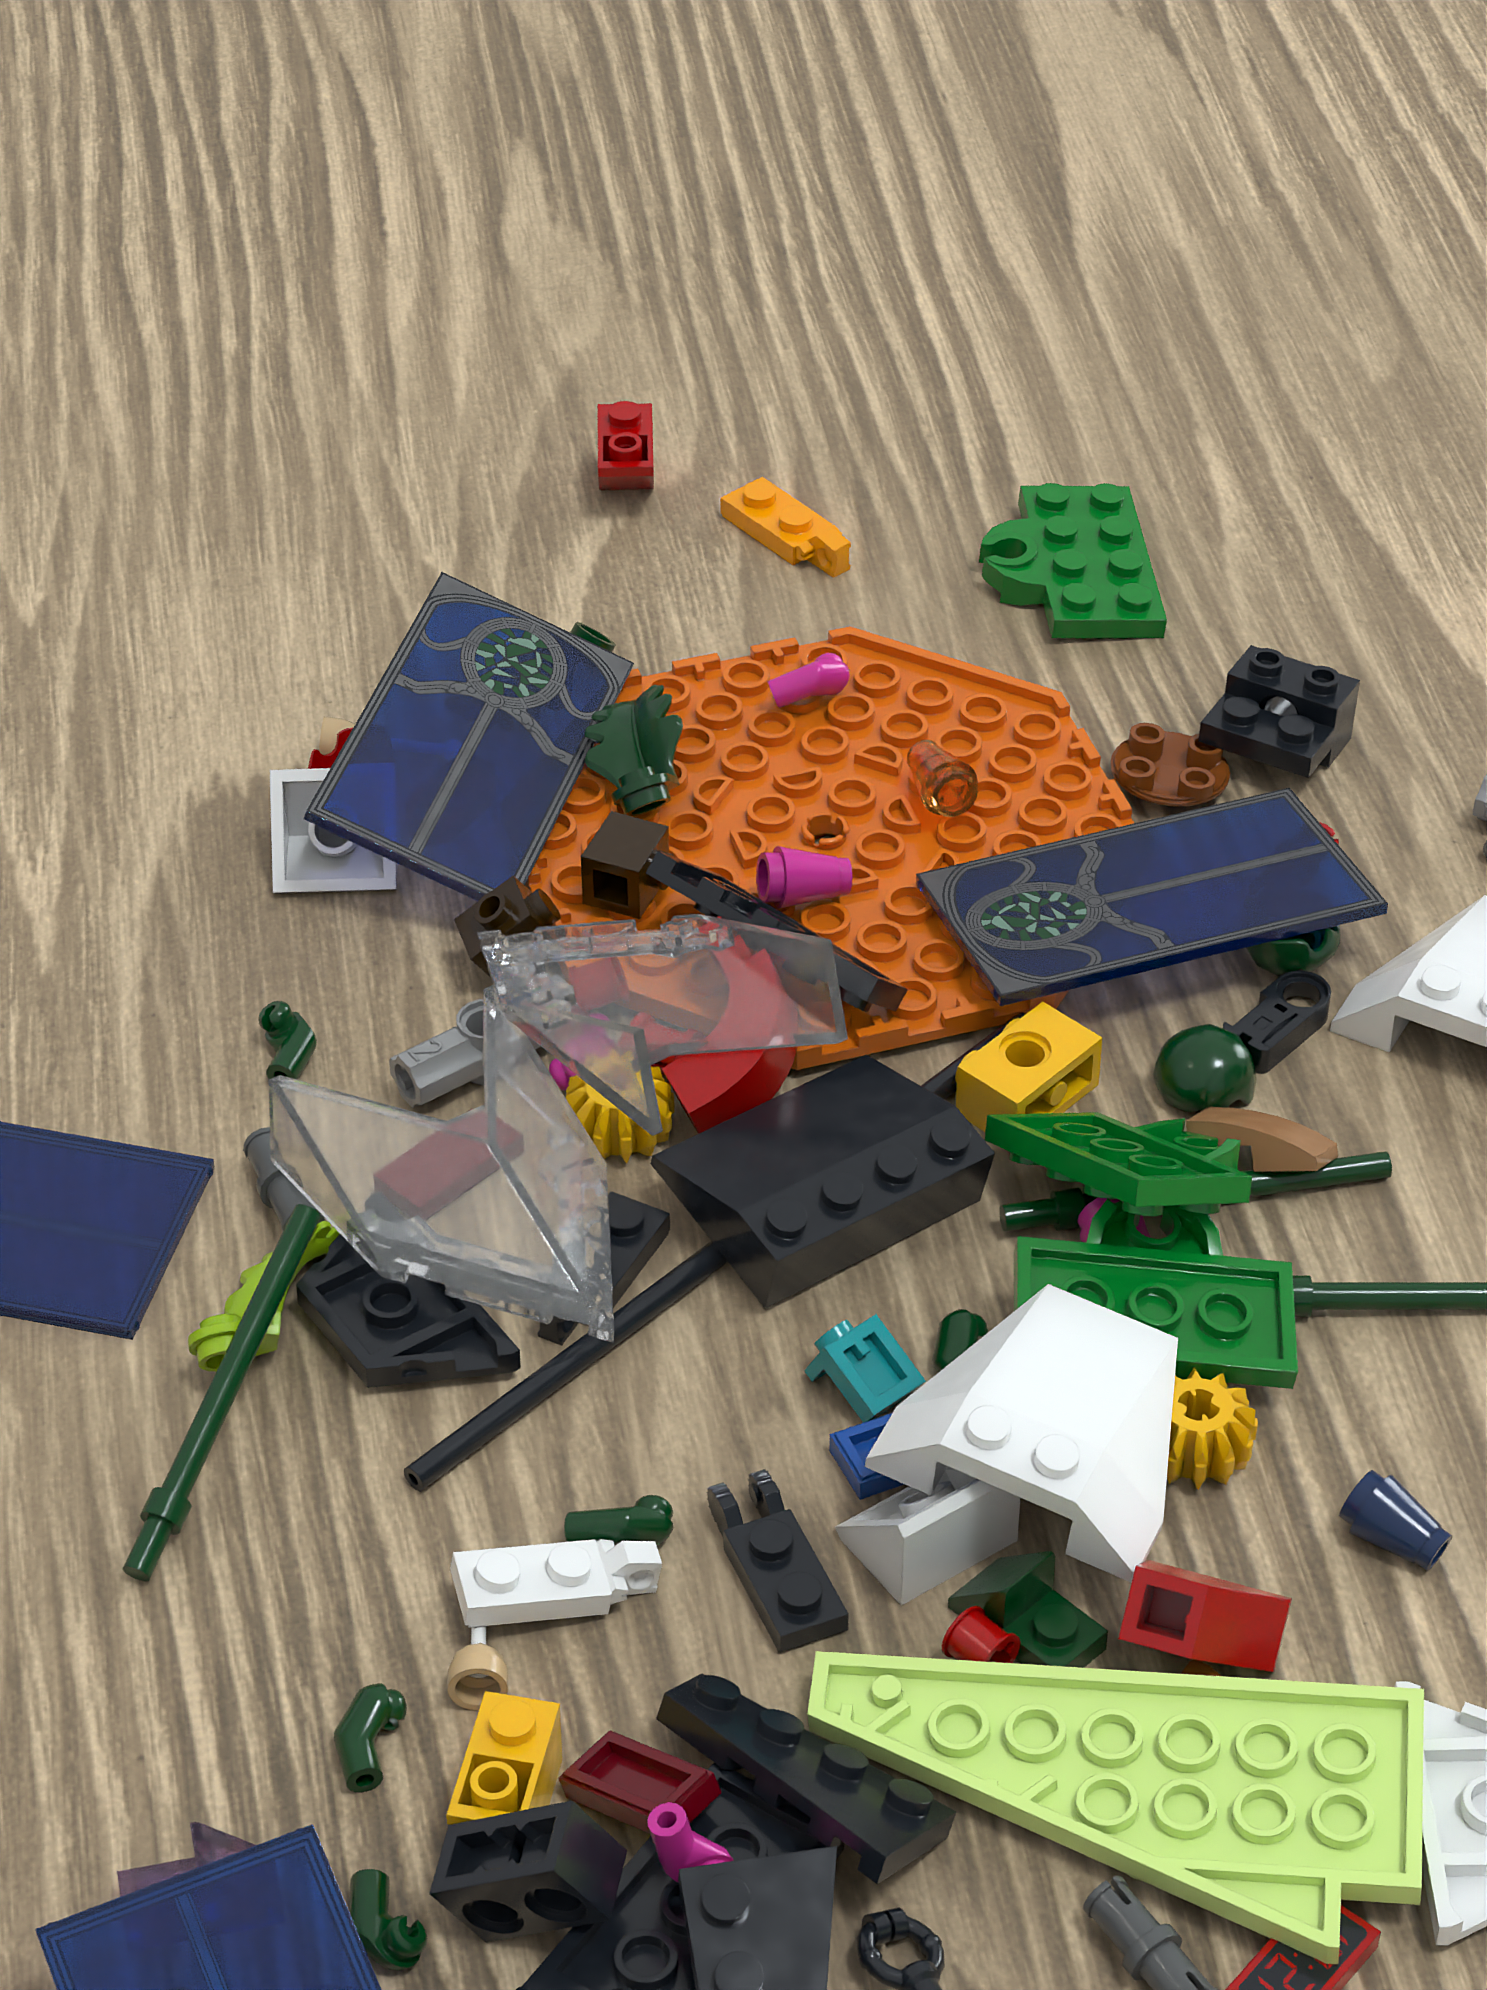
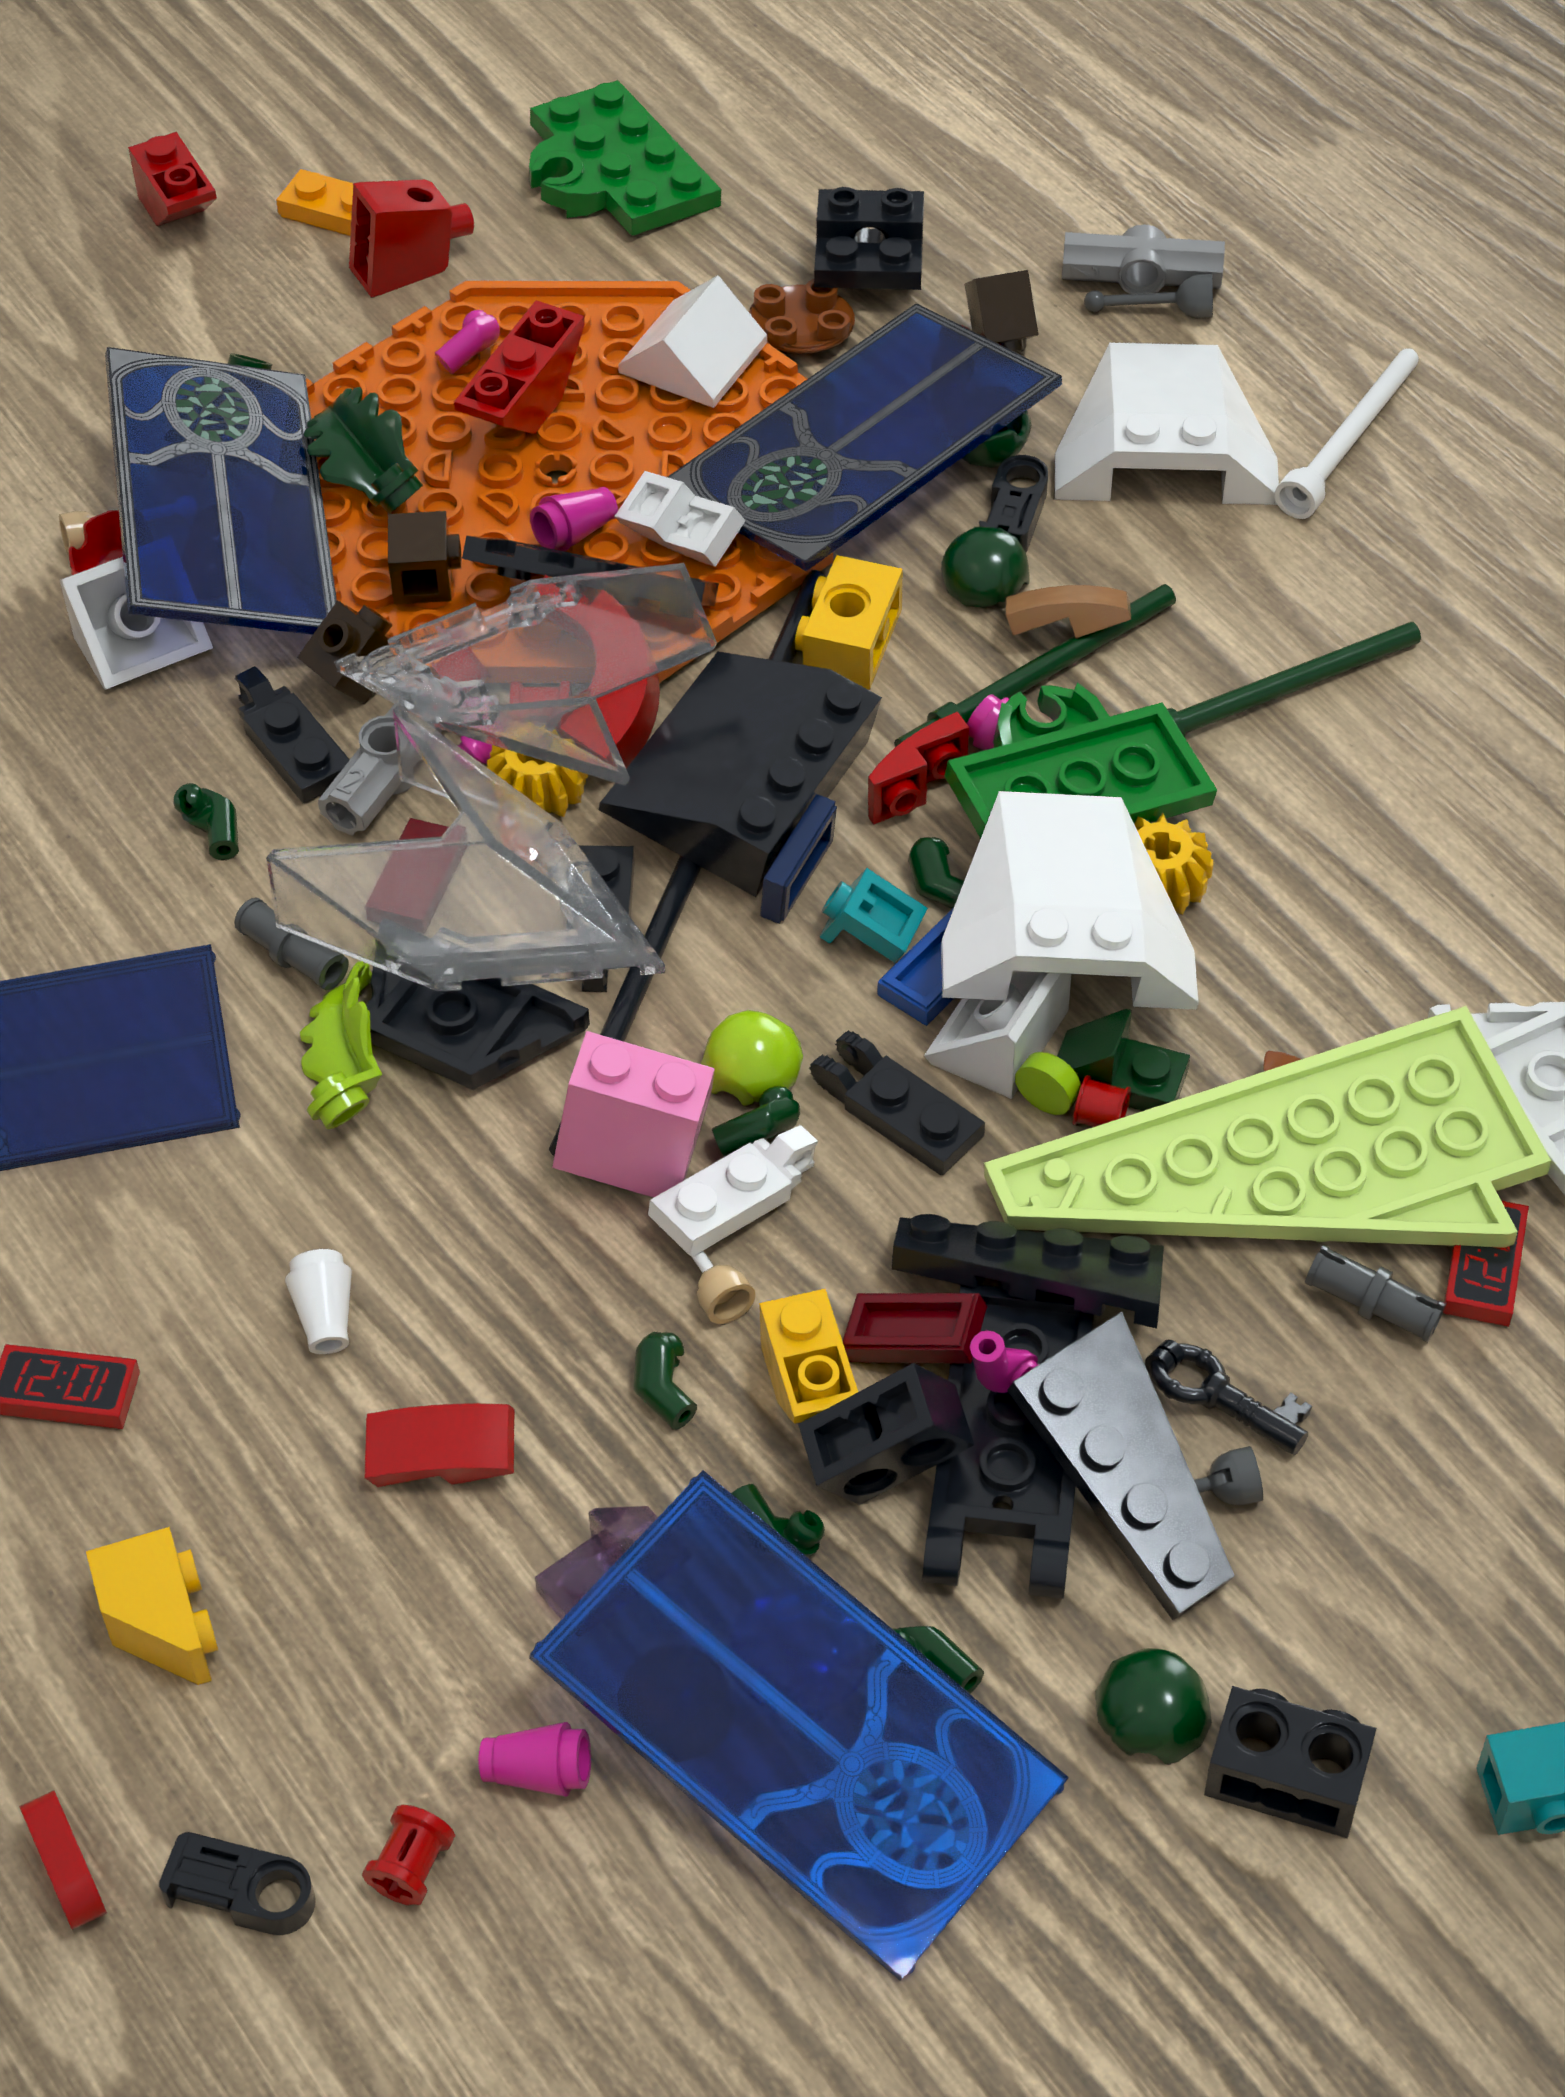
camera: 25 degrees left, 10 degrees up
dark green bar [123,1204,321,1581] -> none
clear orange cone [907,740,978,817] -> none
green plate [985,1112,1252,1216] -> none
red slope [1118,1560,1292,1672] -> none
dark blue cone [1339,1470,1453,1571] -> none
none -> black hinge [235,666,350,803]
none -> white cone [285,1249,352,1354]
none -> red torso [349,179,474,297]
none -> red slope [364,1403,515,1487]
none -> red slope [454,300,585,434]
none -> bright pink slope [552,1031,715,1198]
none -> white slope [615,471,746,567]
none -> white slope [618,275,767,408]
none -> lime hair [701,1010,803,1106]
none -> dark blue tile [760,794,837,924]
none -> red slope [868,711,969,825]
none -> dark brown brick [964,270,1039,356]
none -> lime tile [1015,1052,1081,1115]

